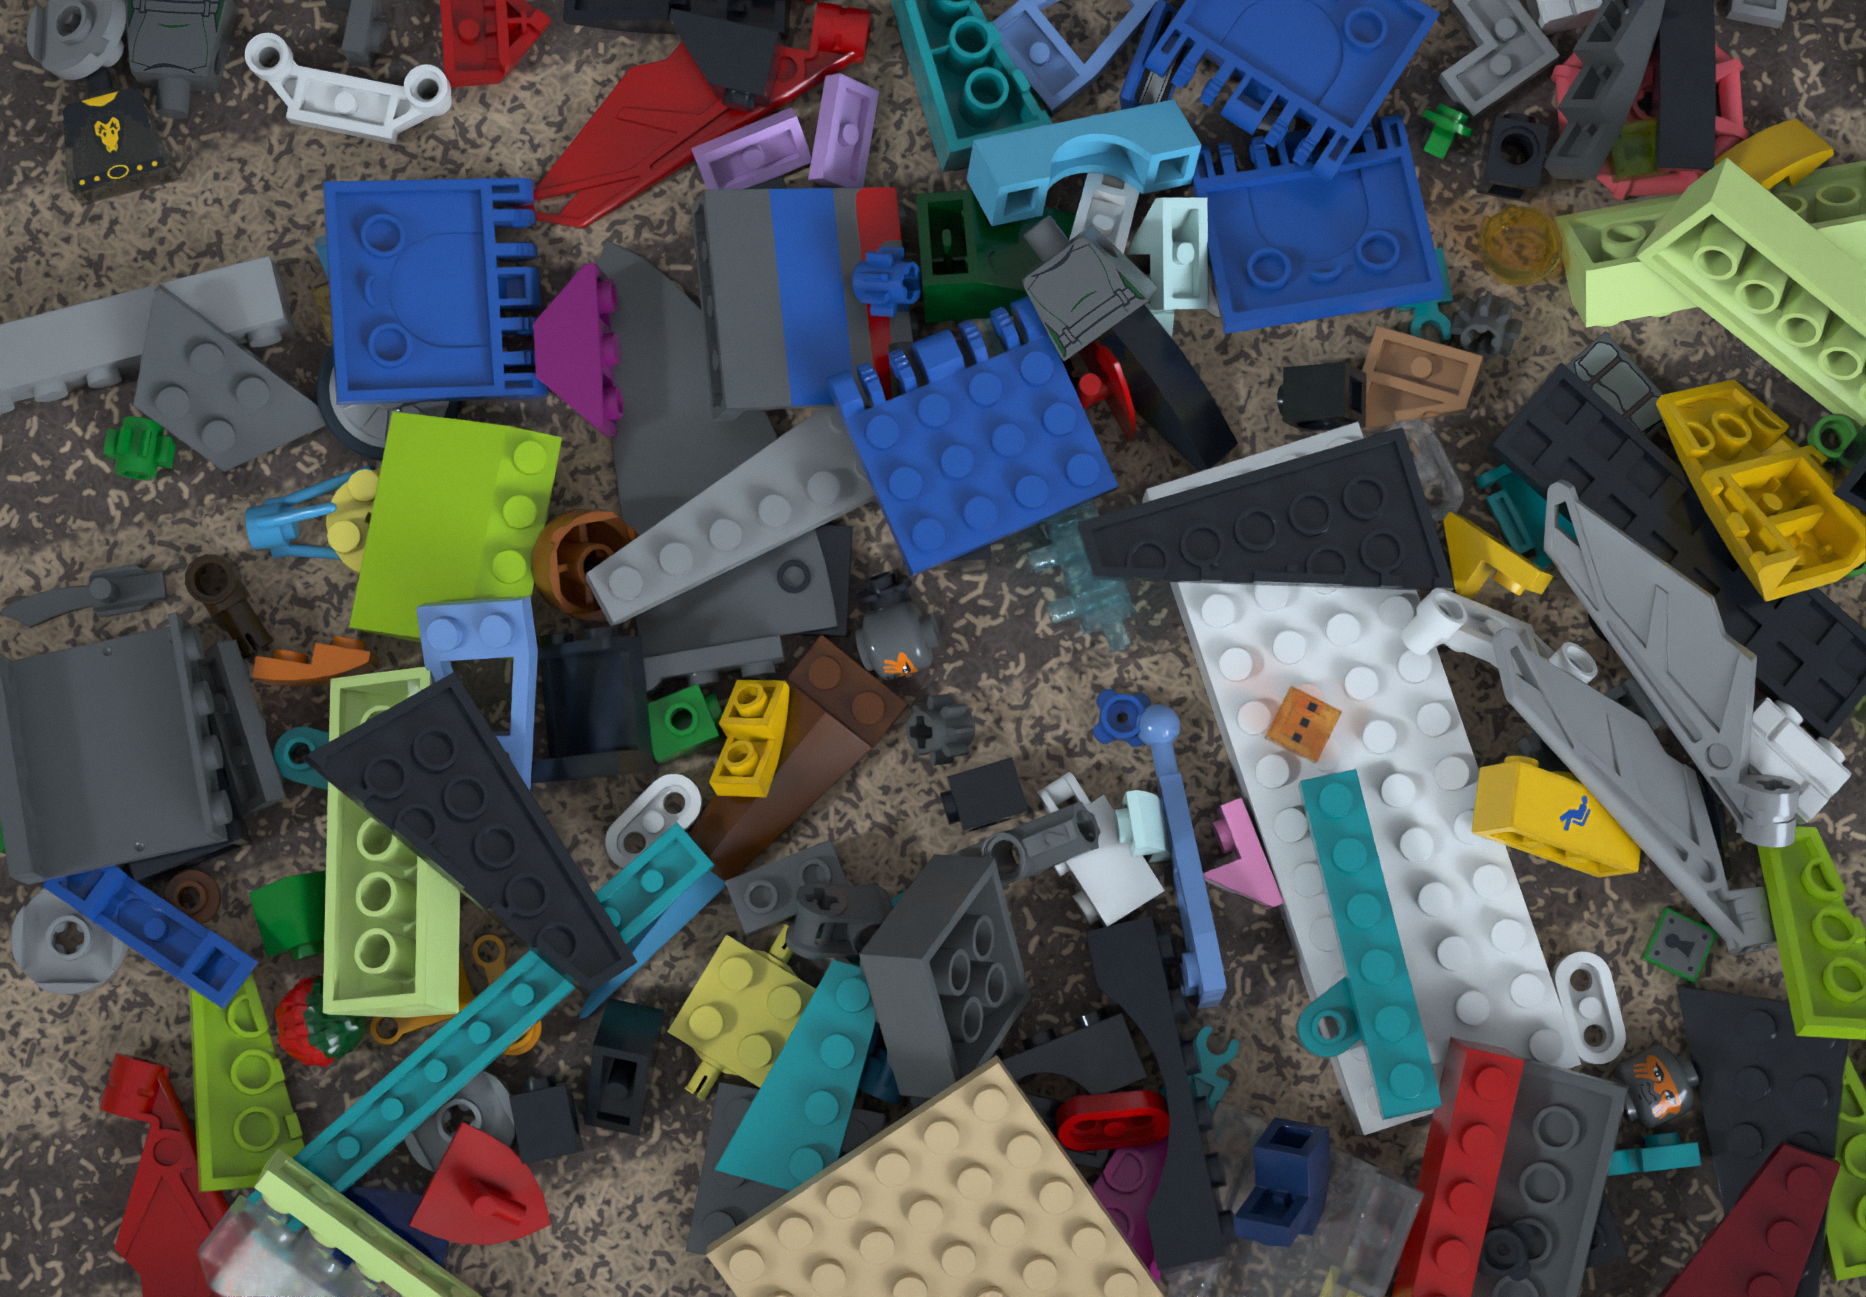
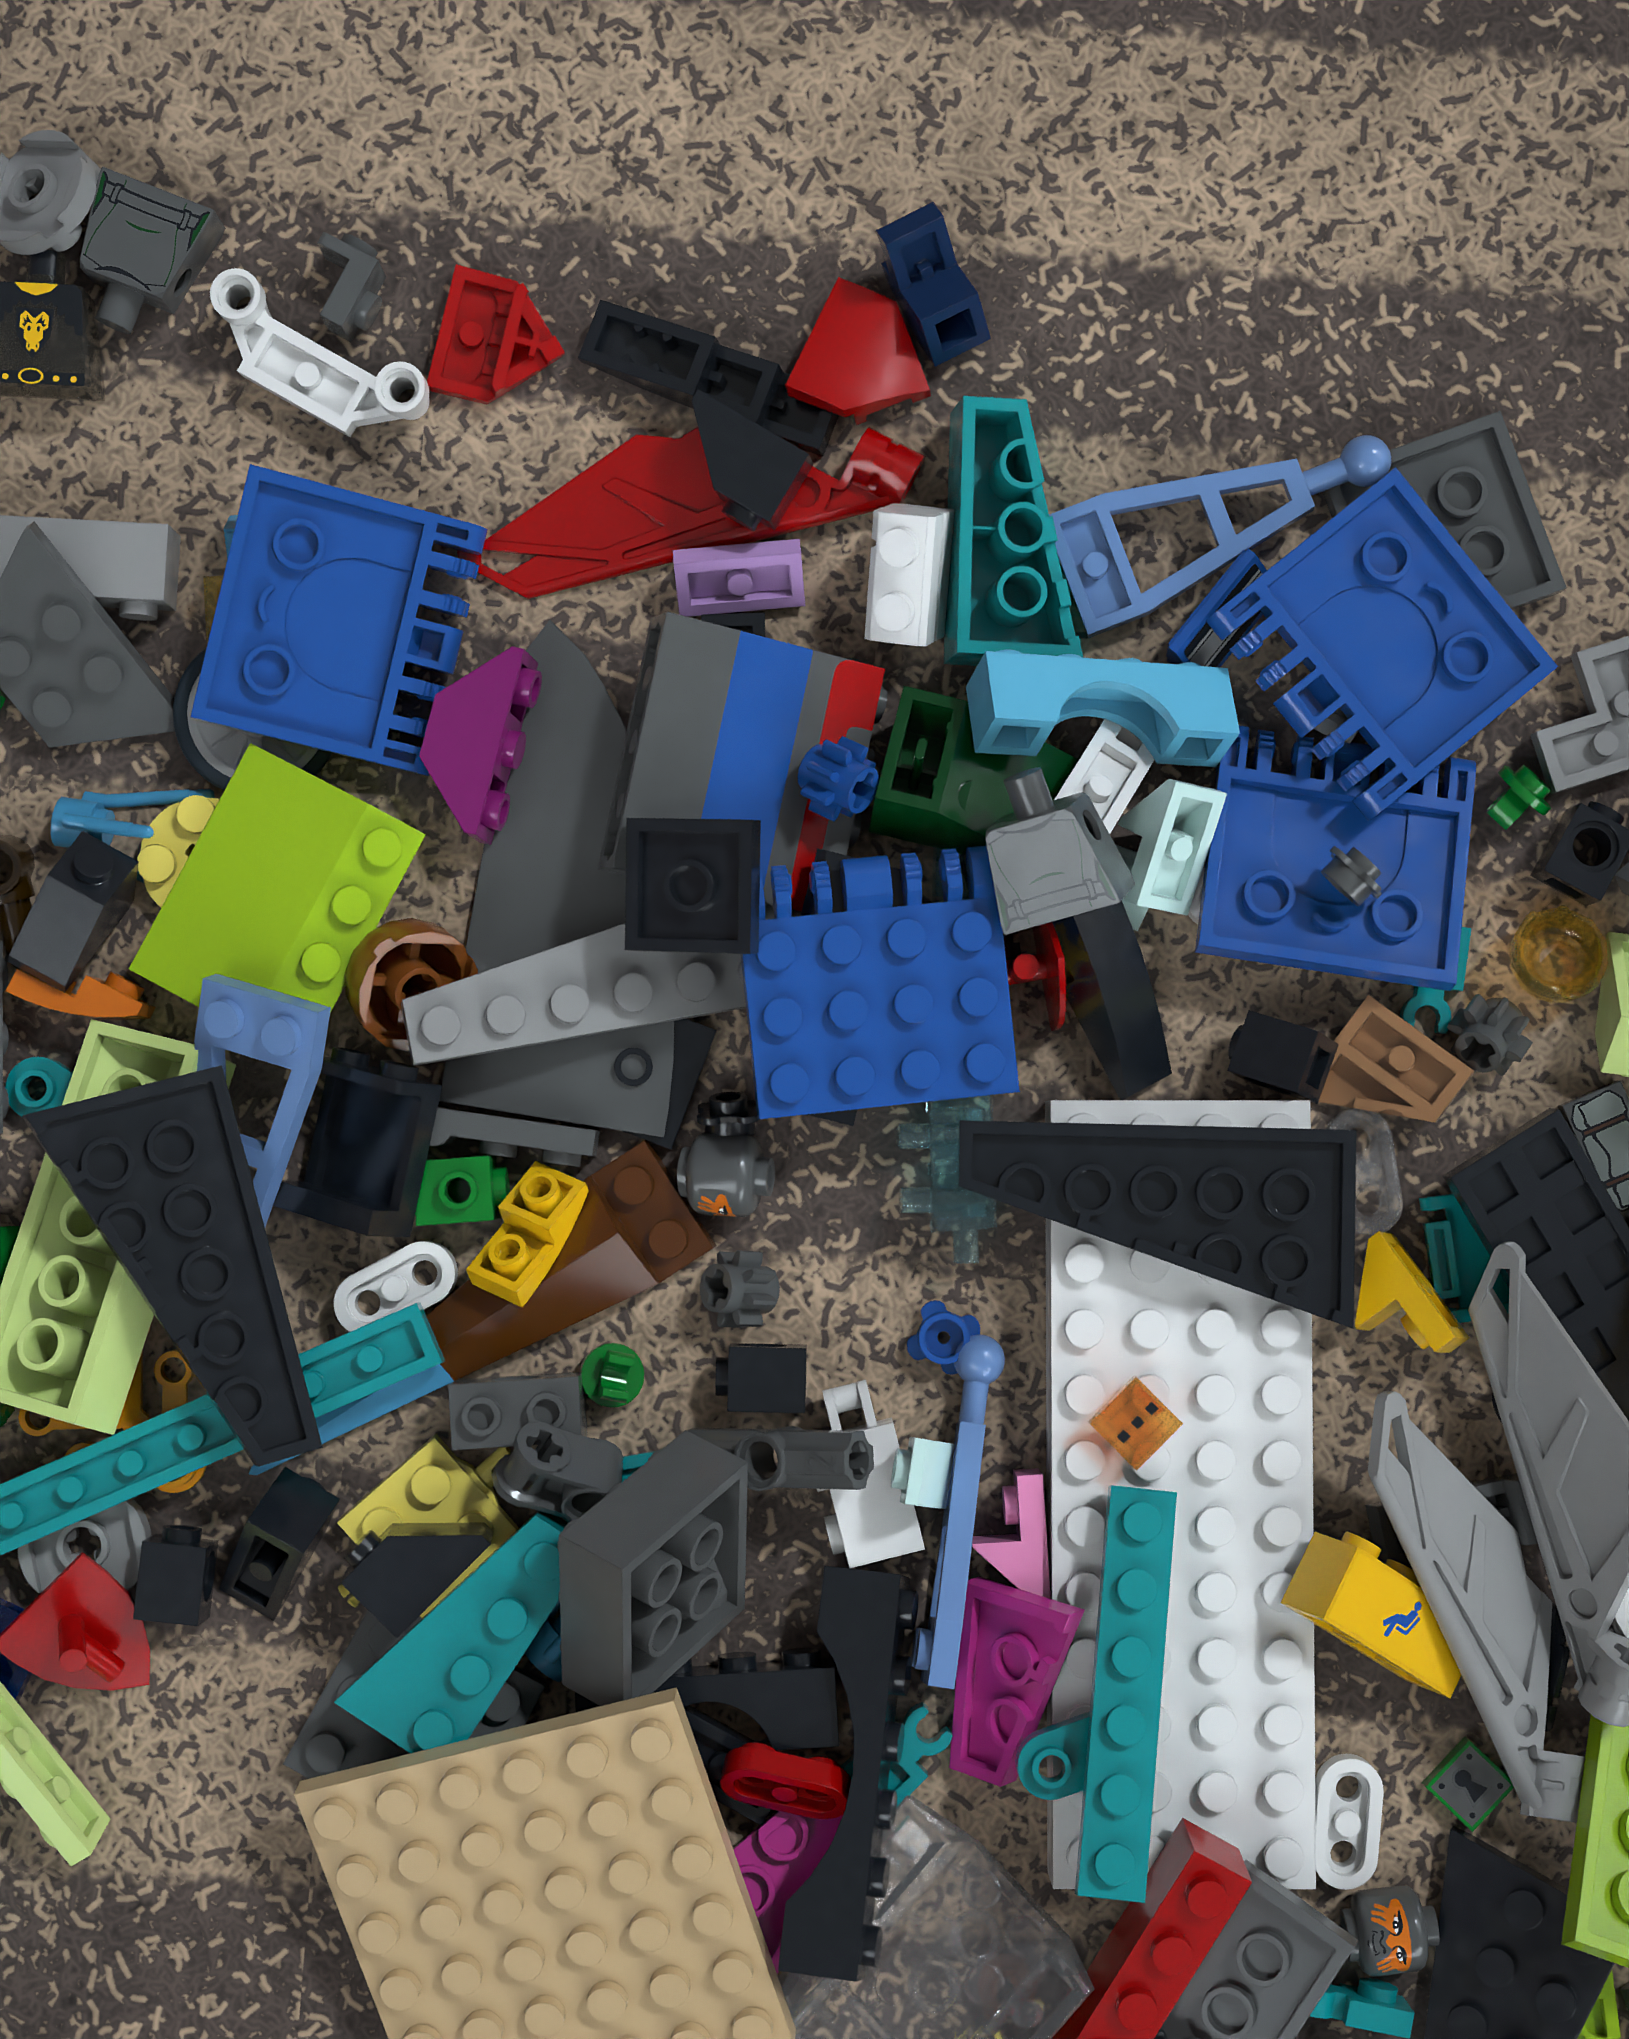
camera: 20 degrees right, 5 degrees up
lavender plate [808,73,879,188] -> none
dark blue brick [1233,1117,1330,1248] -> none
white plate [1400,588,1598,684] -> none
none -> black slope [8,831,139,993]
none -> black slope [341,1522,494,1638]
none -> green plate [580,1343,644,1408]
none -> black tile [625,818,761,954]
none -> white brick [864,503,954,646]
none -> dark pink wing [949,1577,1085,1787]
none -> dark grey plate [1321,846,1382,907]

